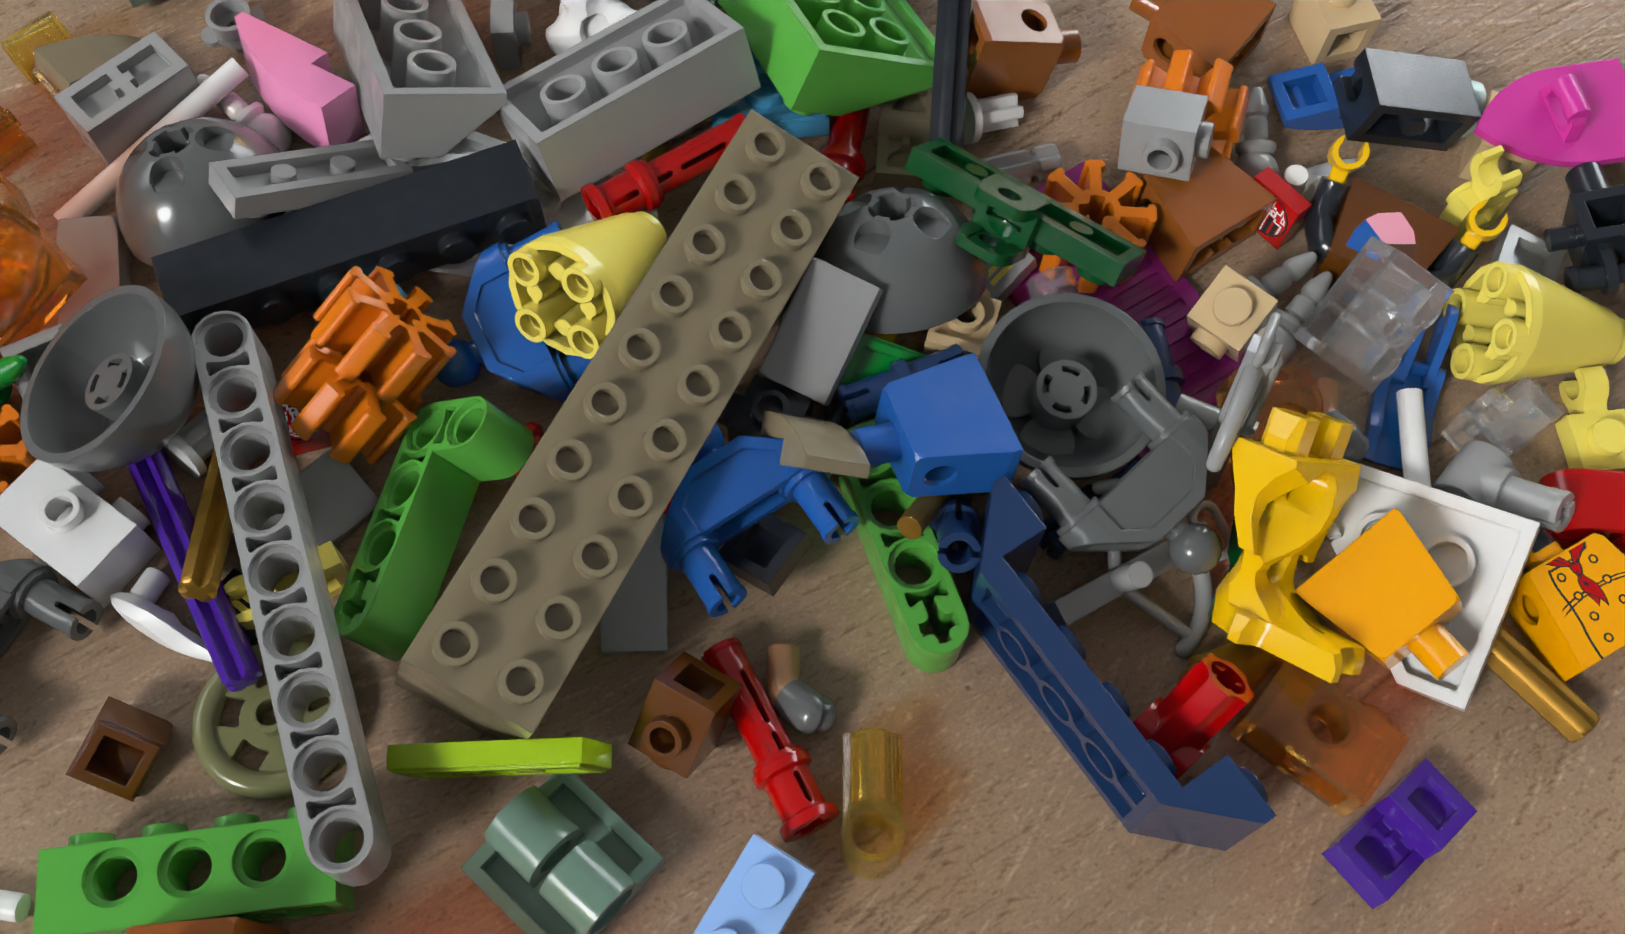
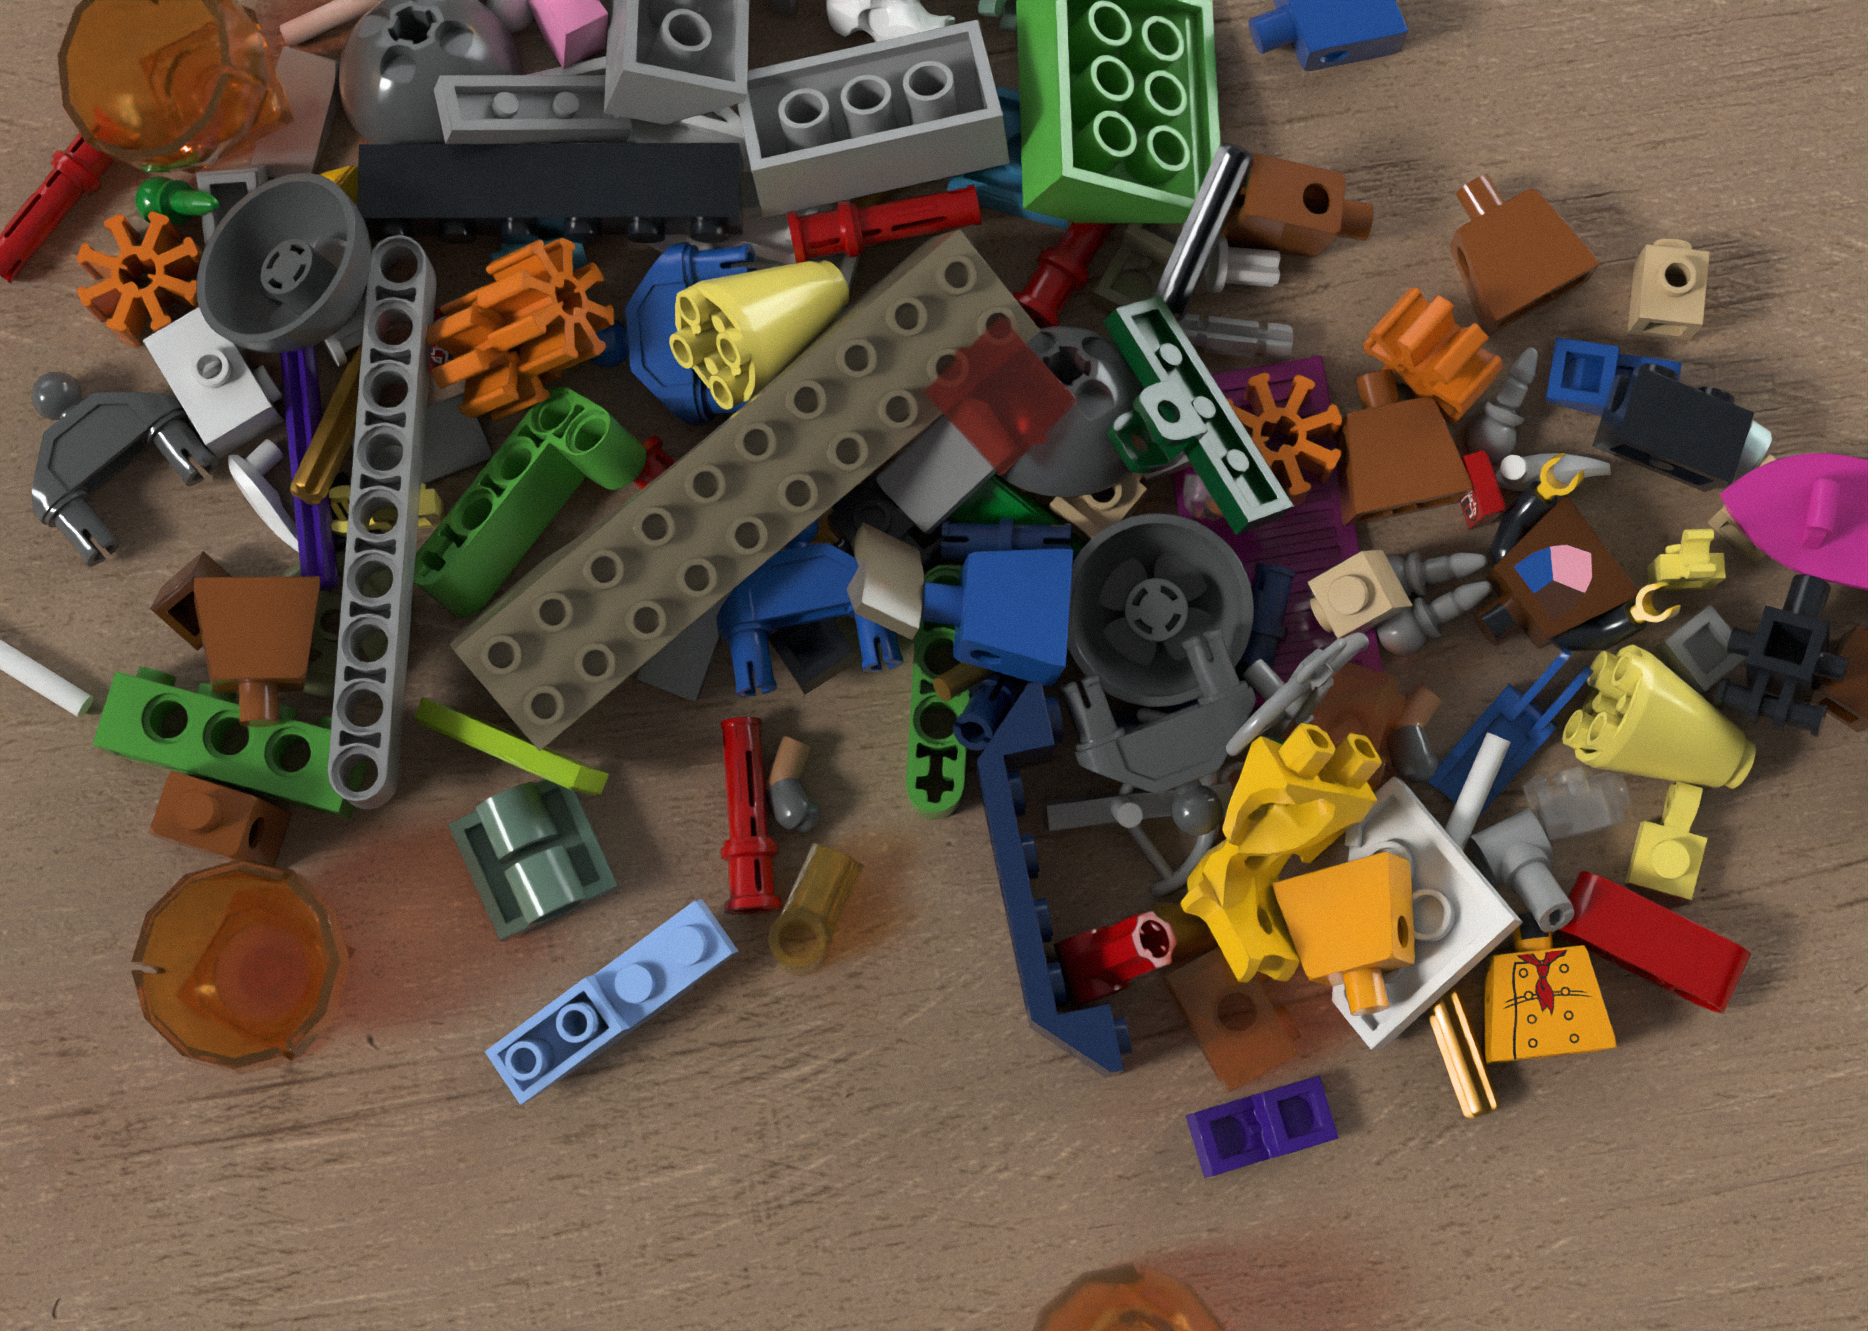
camera: 30 degrees right, 15 degrees up
reddish brown brick [628,651,743,779] -> none
light grey brick [1117,85,1215,181] -> none
clear brick [1293,236,1454,393] -> none
none -> dark orange torso [194,576,320,727]
none -> clear red piece [923,317,1078,475]

